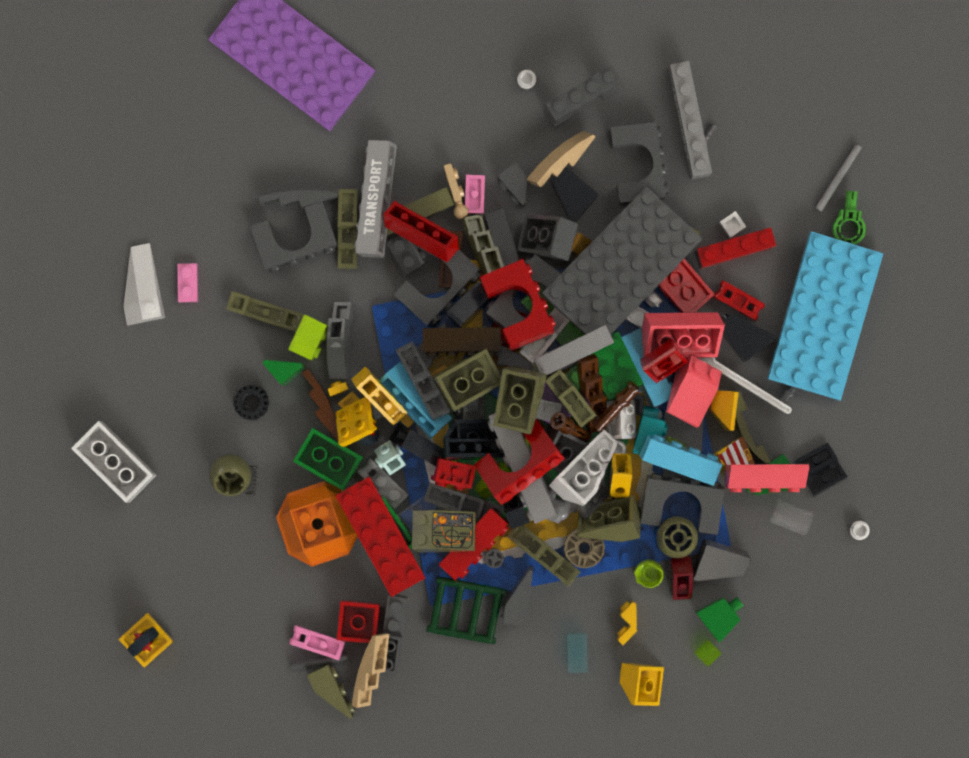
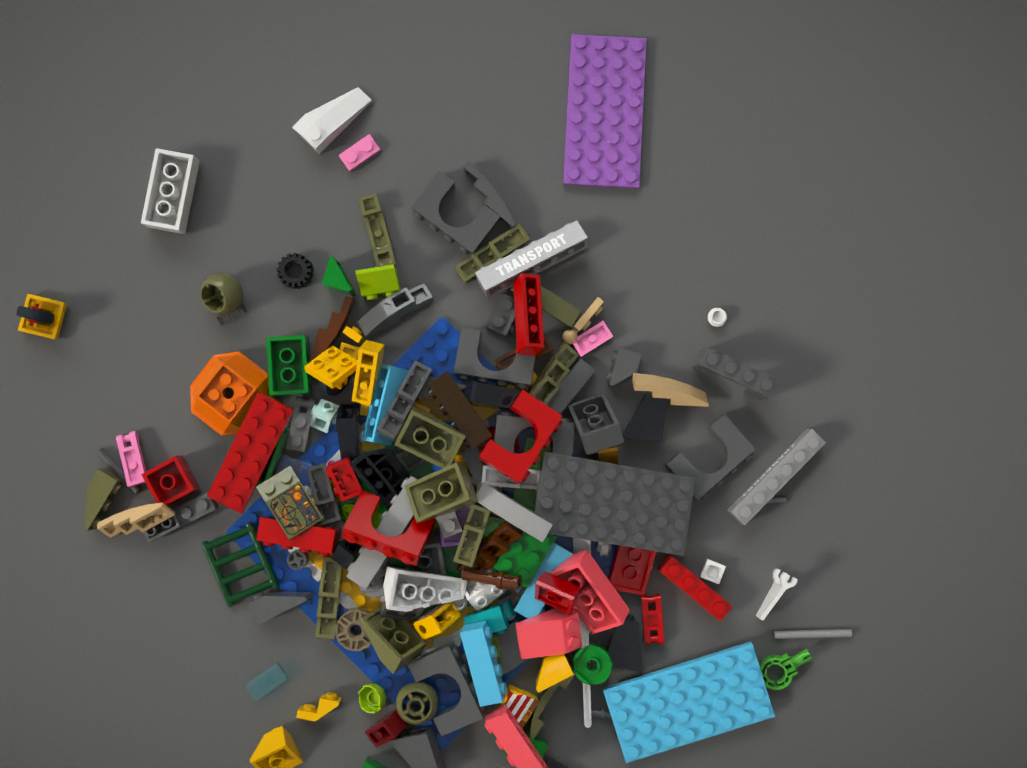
camera: 60 degrees right, 0 degrees up
reddish brown pin [550,412,591,442] -> none
none -> green plate [573,644,613,685]
none -> white flag [756,568,797,620]

